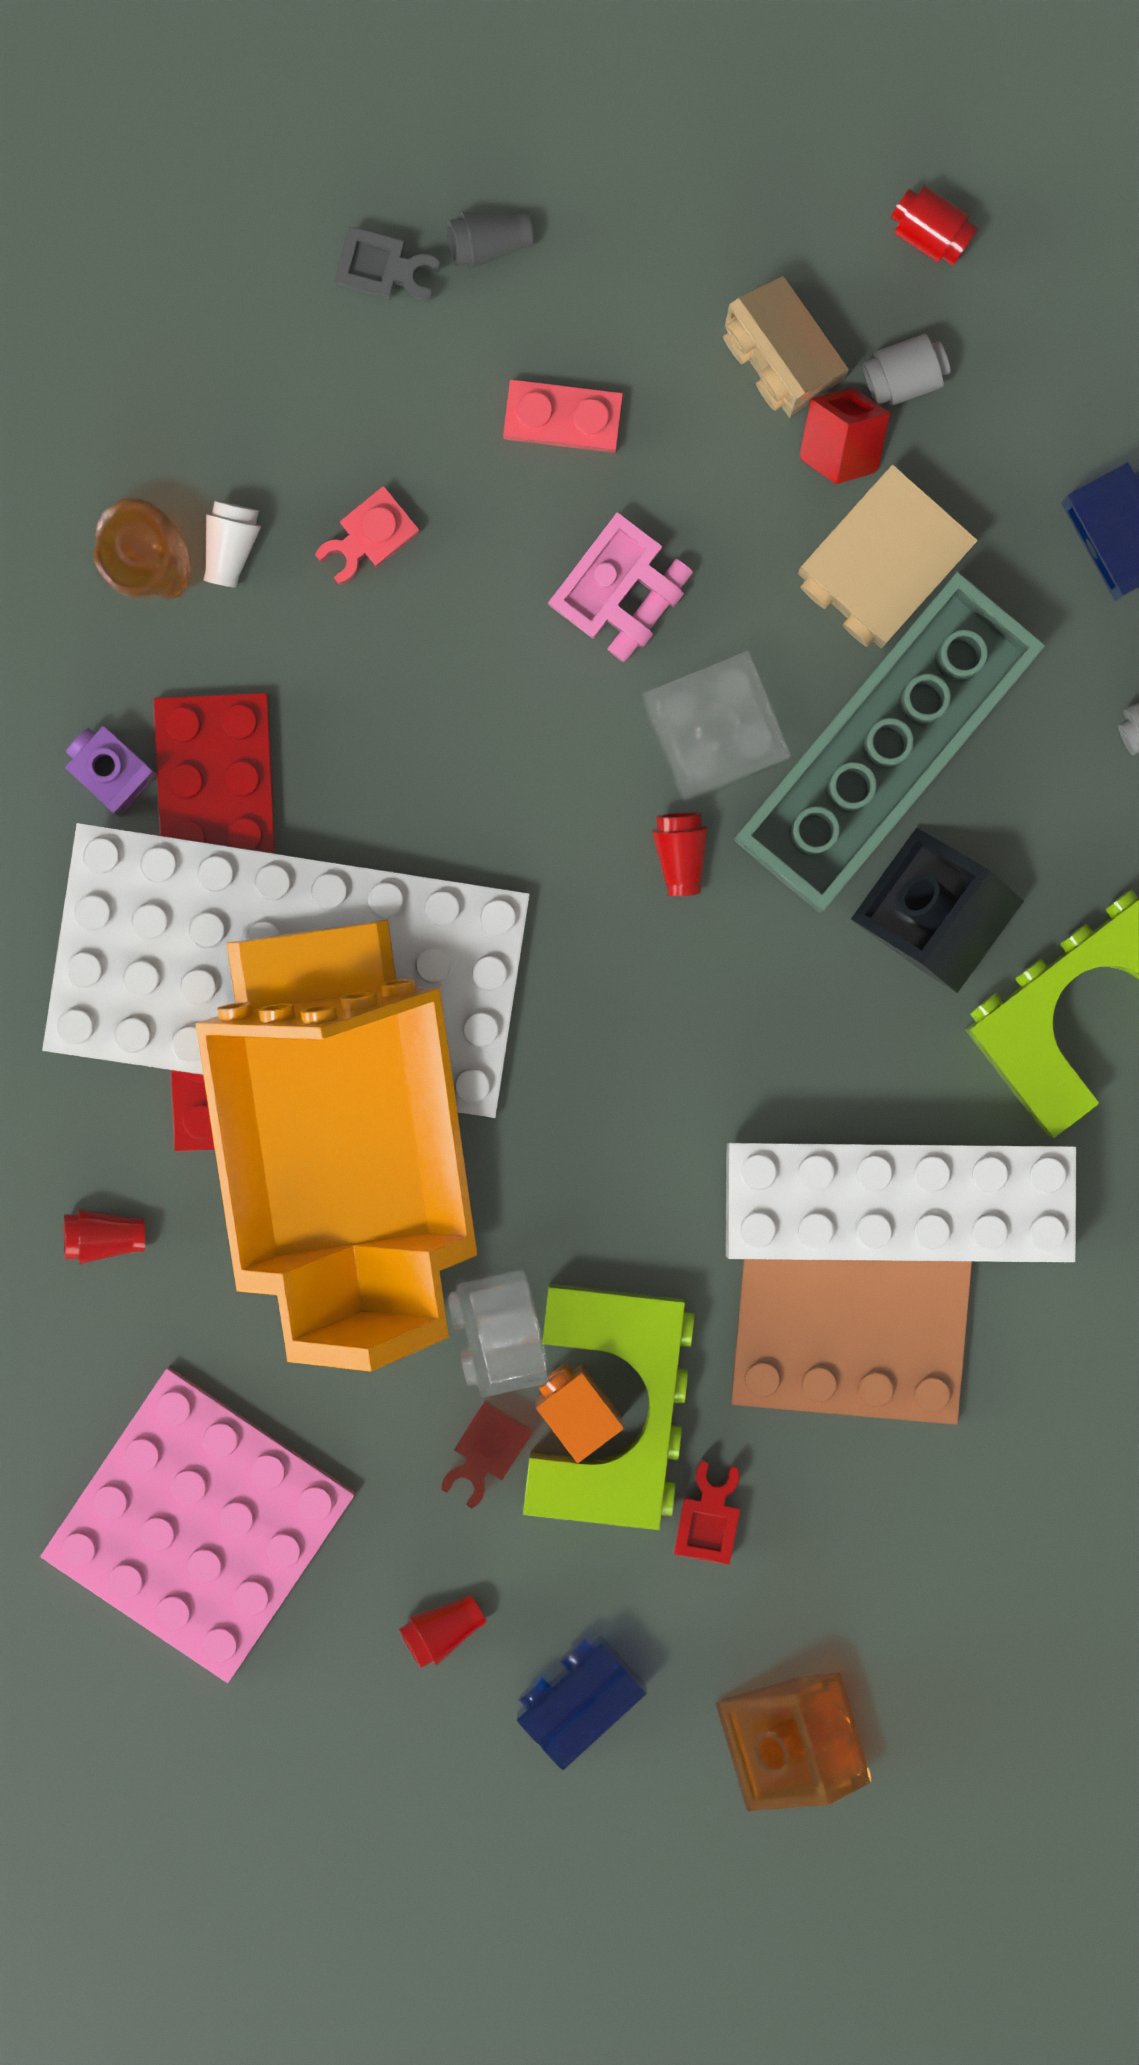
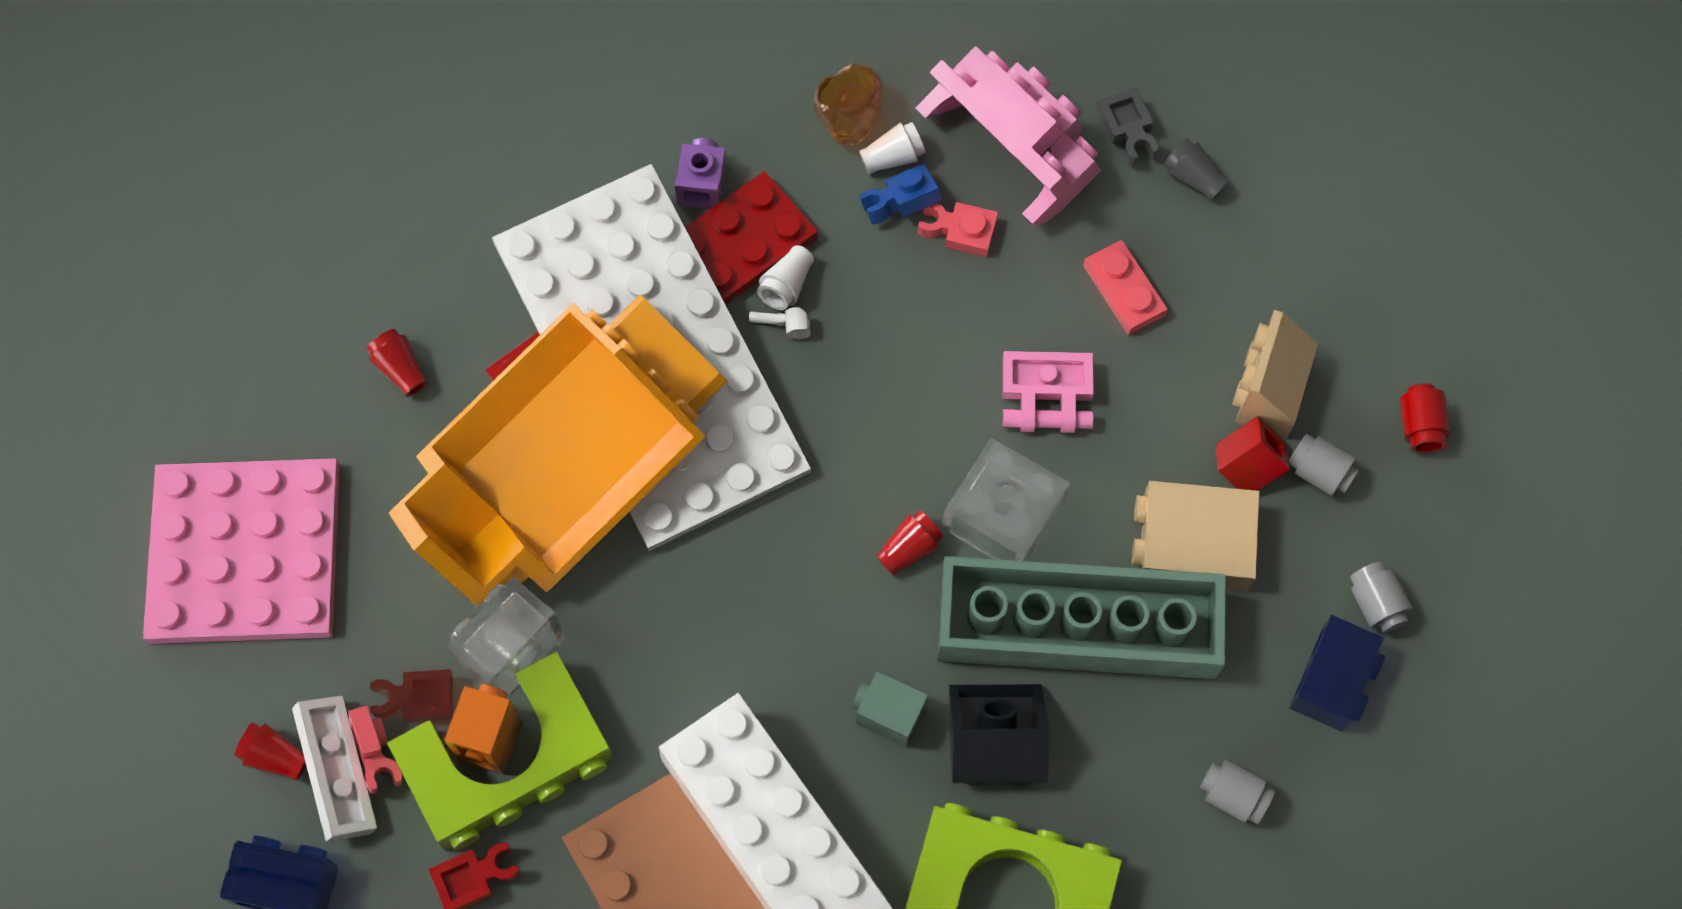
camera: 60 degrees right, 20 degrees down
none -> white plate [292,695,377,842]
none -> coral plate [349,705,402,795]
none -> white hand [749,307,811,340]
none -> white cone [757,245,814,311]
none -> sand green brick [852,672,928,747]
none -> blue plate [859,164,942,225]
none -> bright pink piece [916,46,1102,225]
none -> light grey brick [1350,561,1413,633]

